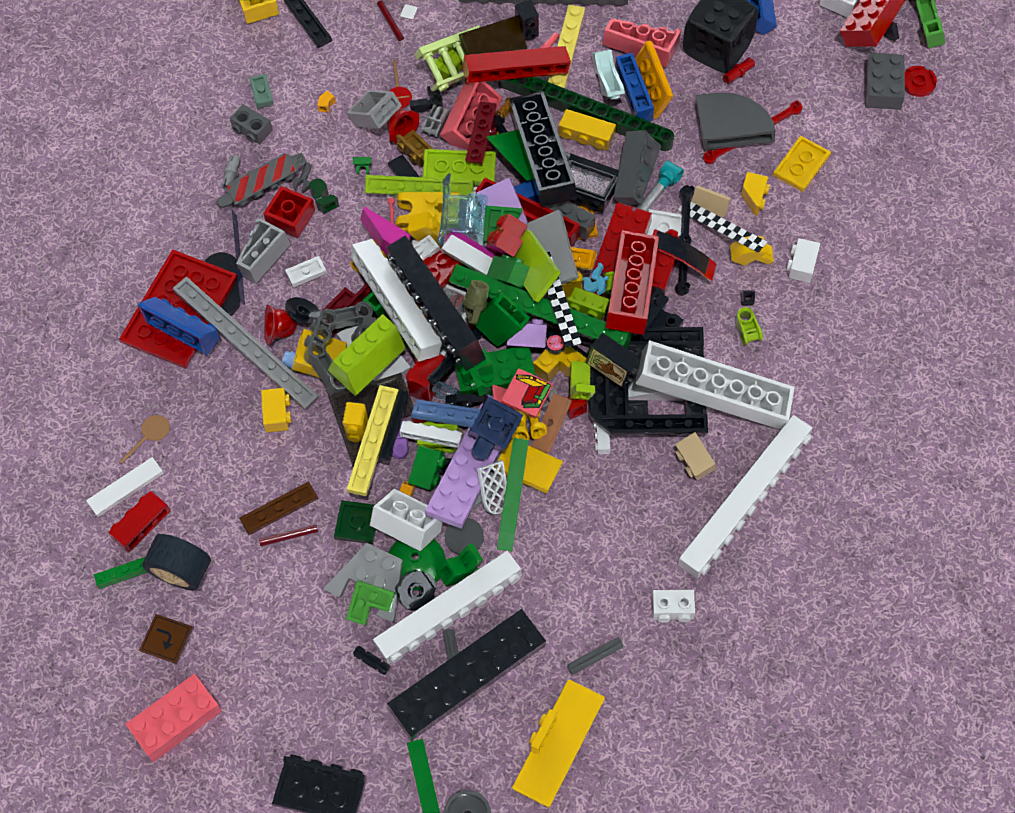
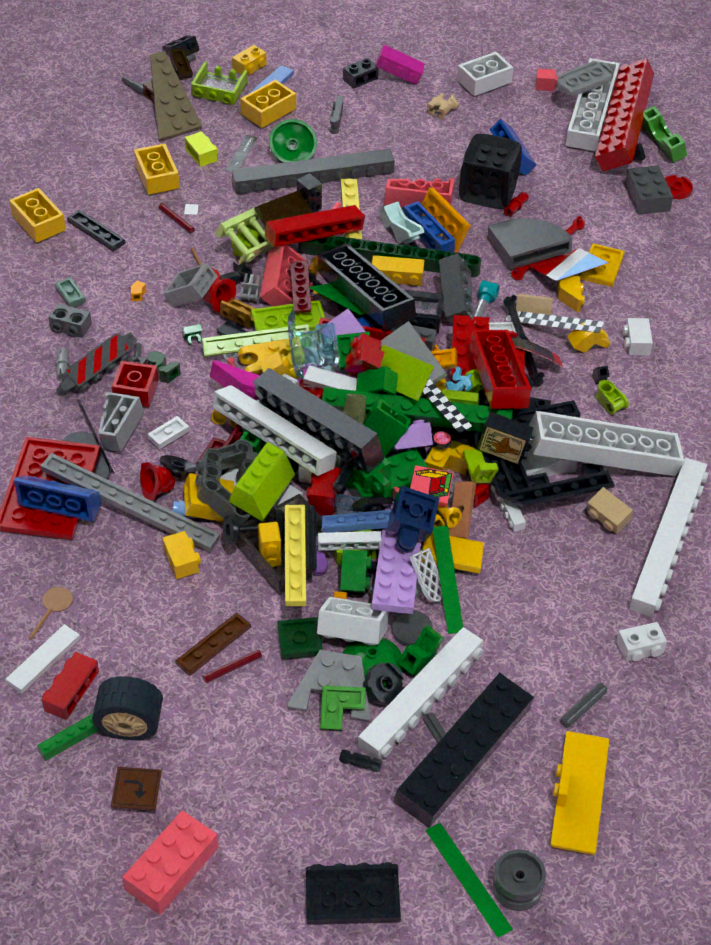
camera: 20 degrees left, 15 degrees down
none -> black piece [223,507,285,544]
none -> sticker [528,248,608,281]

